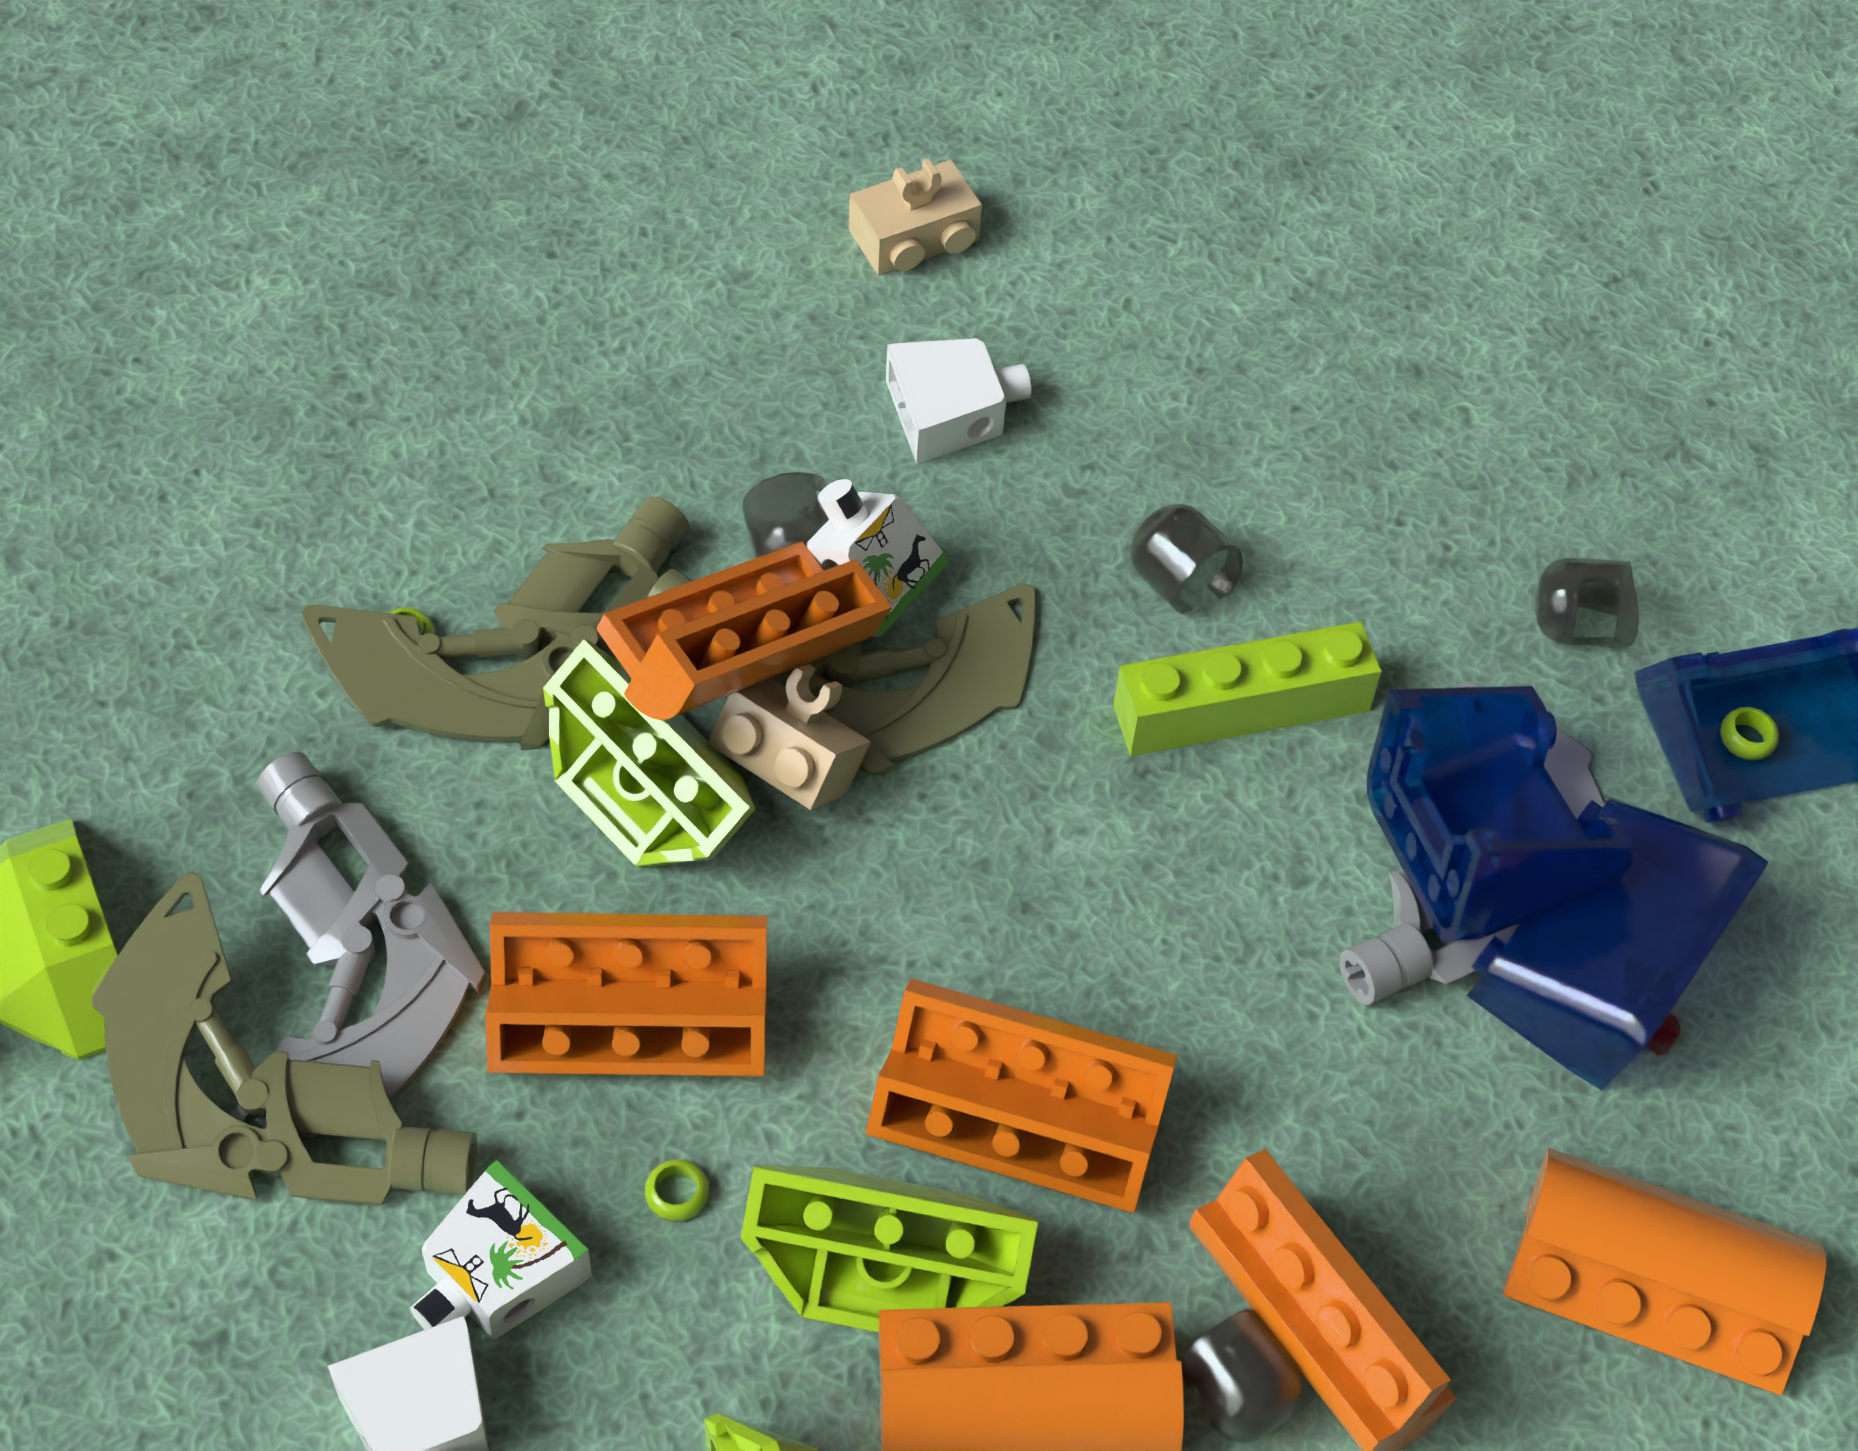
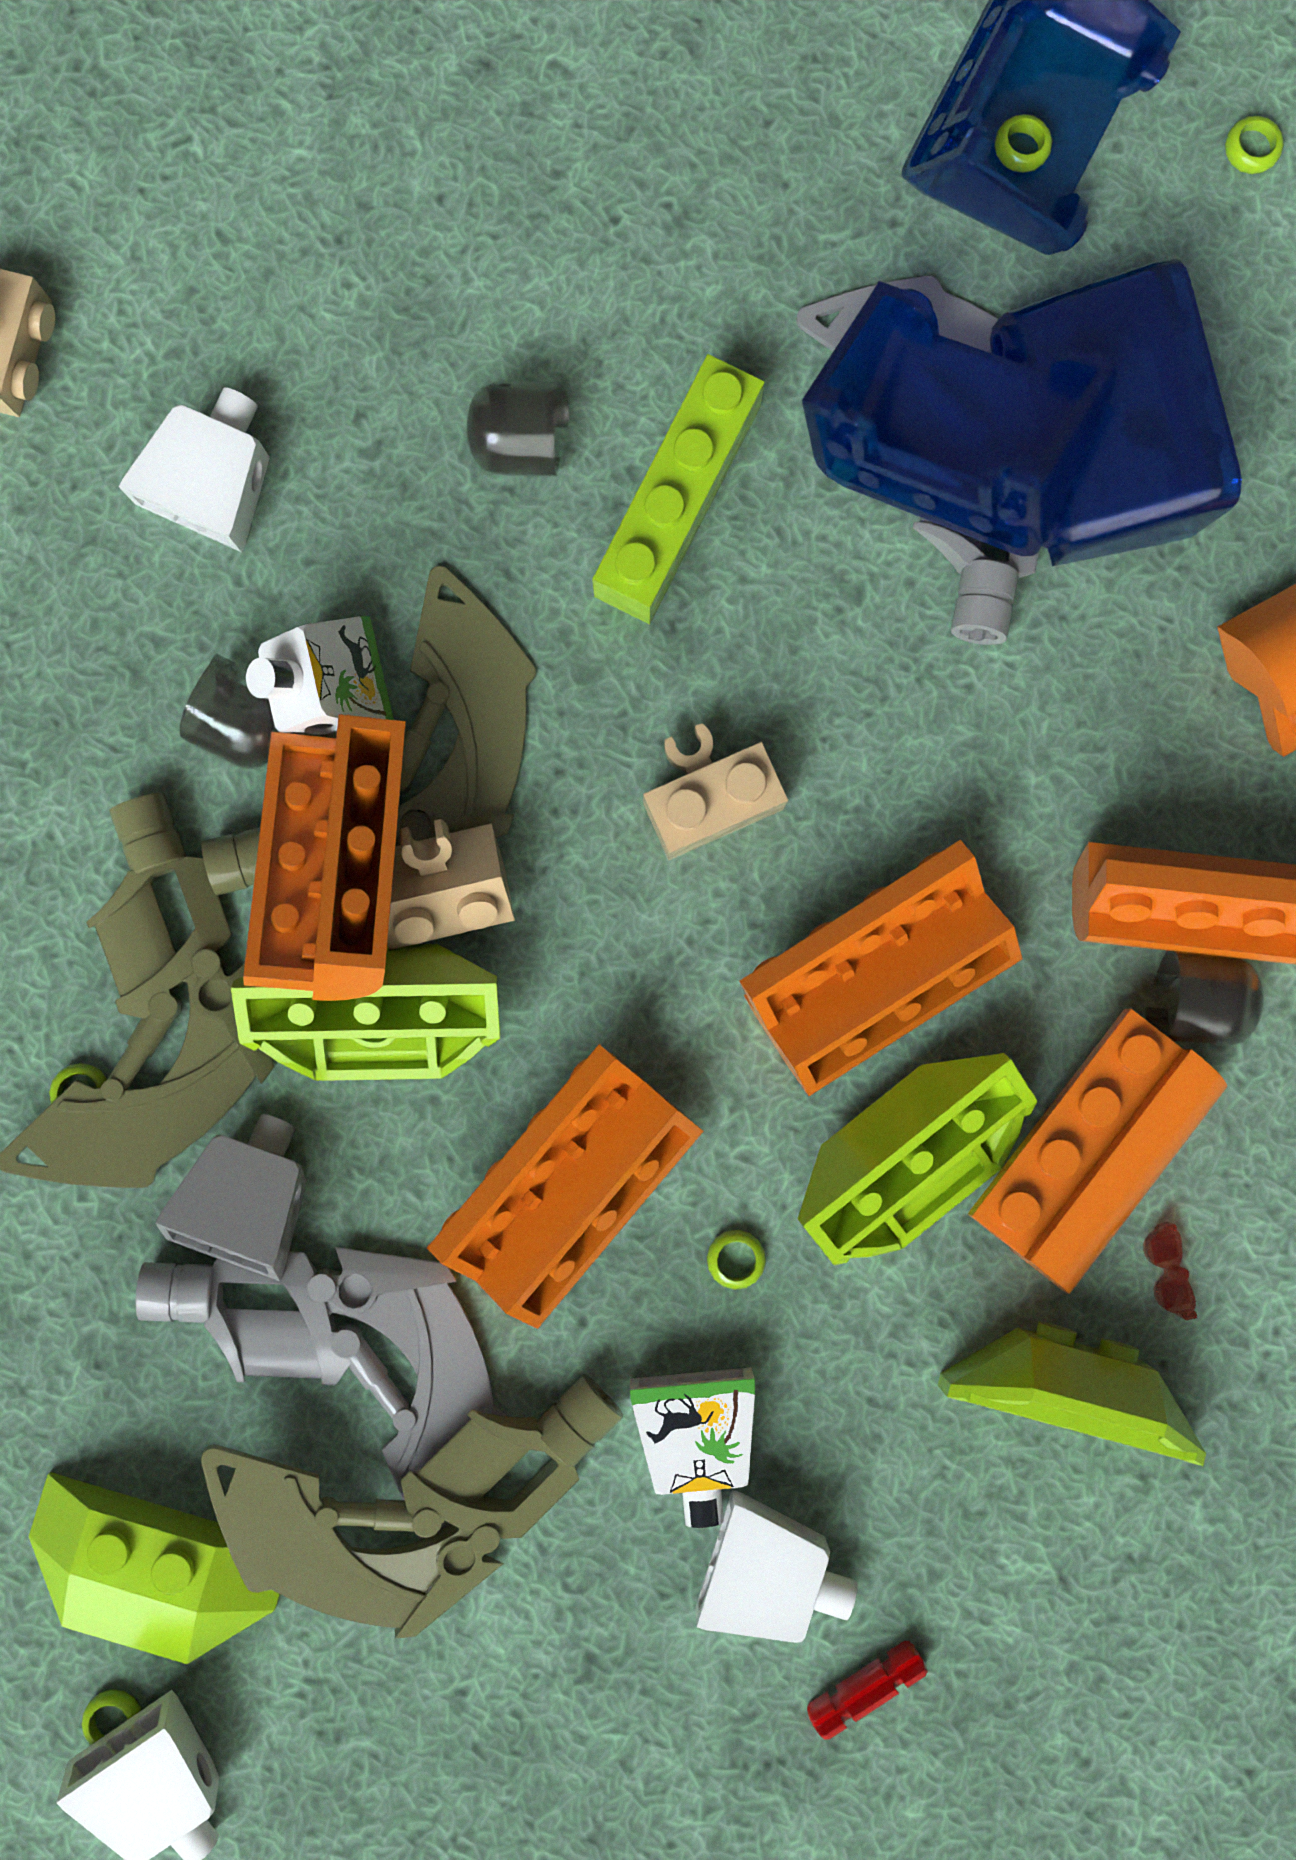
camera: 45 degrees left, 30 degrees up
clear smoke helmet [1534,557,1639,649] -> none
none -> light grey torso [155,1114,306,1281]
none -> tan brick [643,723,788,860]

